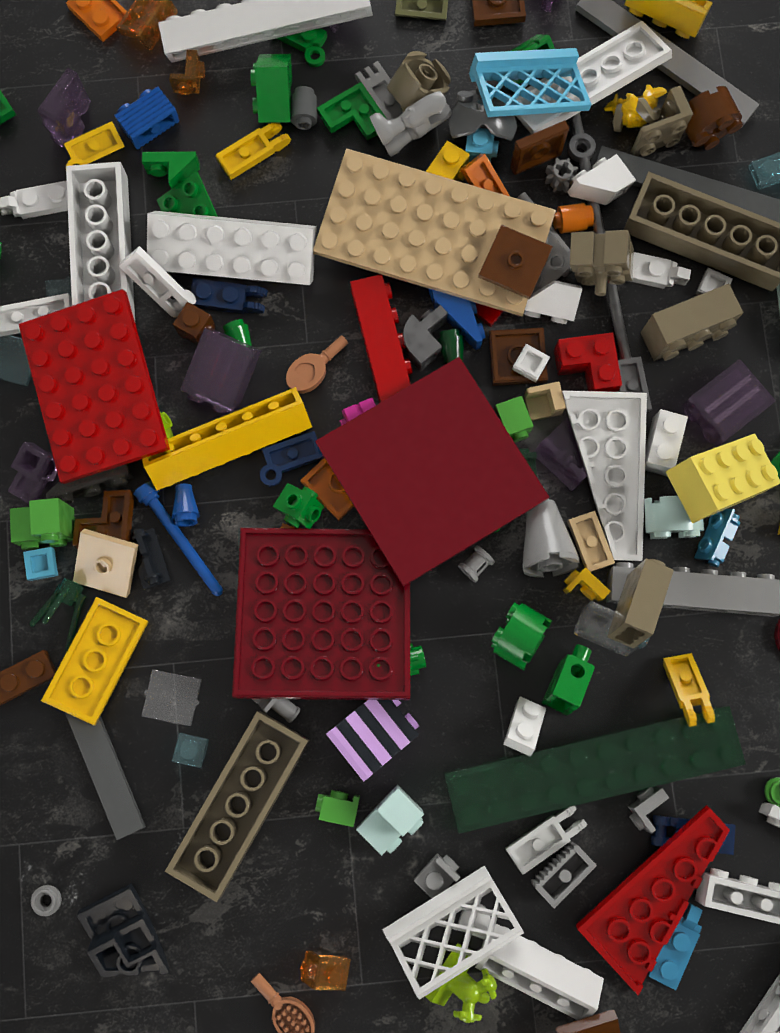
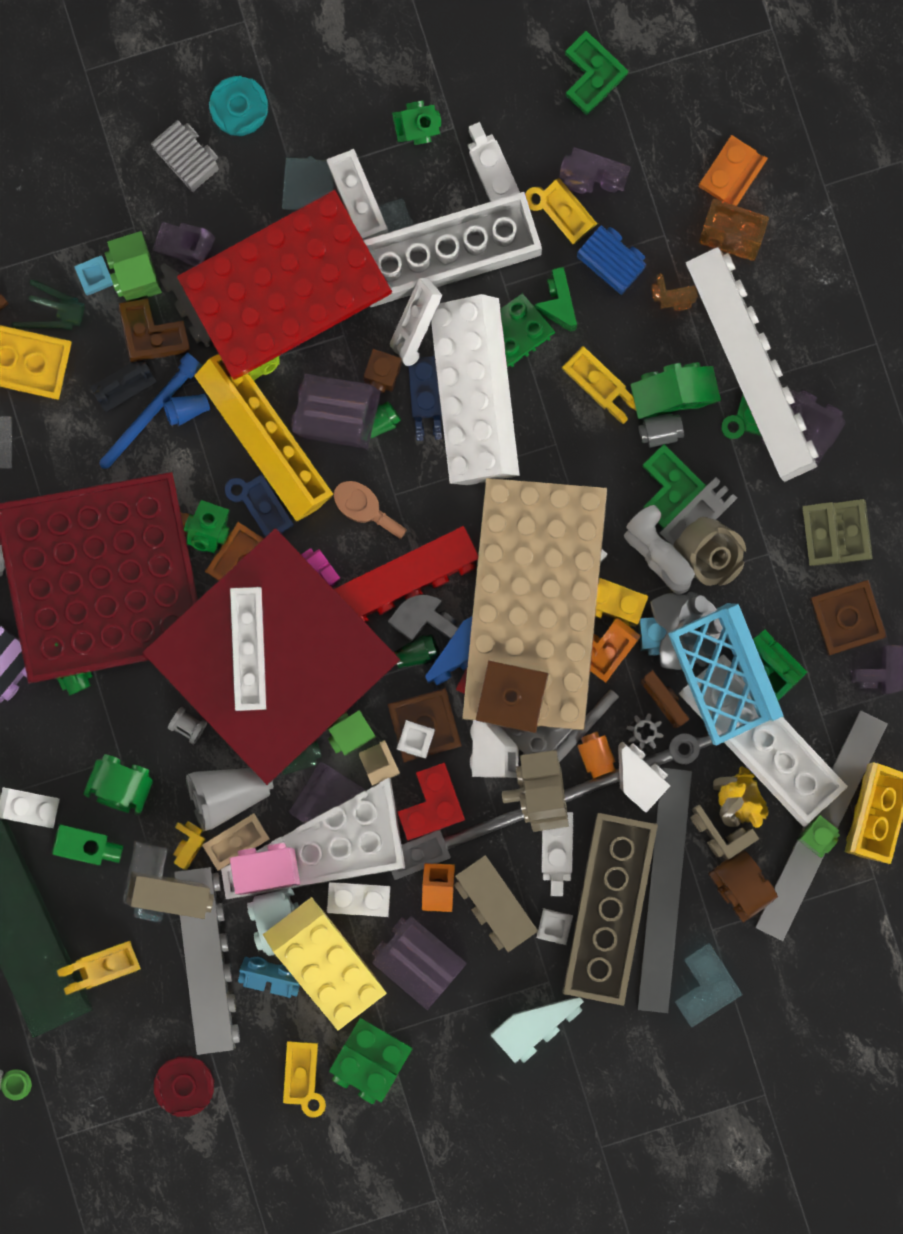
camera: 80 degrees right, 5 degrees up
tan plate [73,529,138,598] -> none
none -> white plate [230,587,267,711]
none -> bright pink brick [230,843,300,895]
none -> orange brick [422,863,455,912]
none -> bright green brick [797,815,840,858]

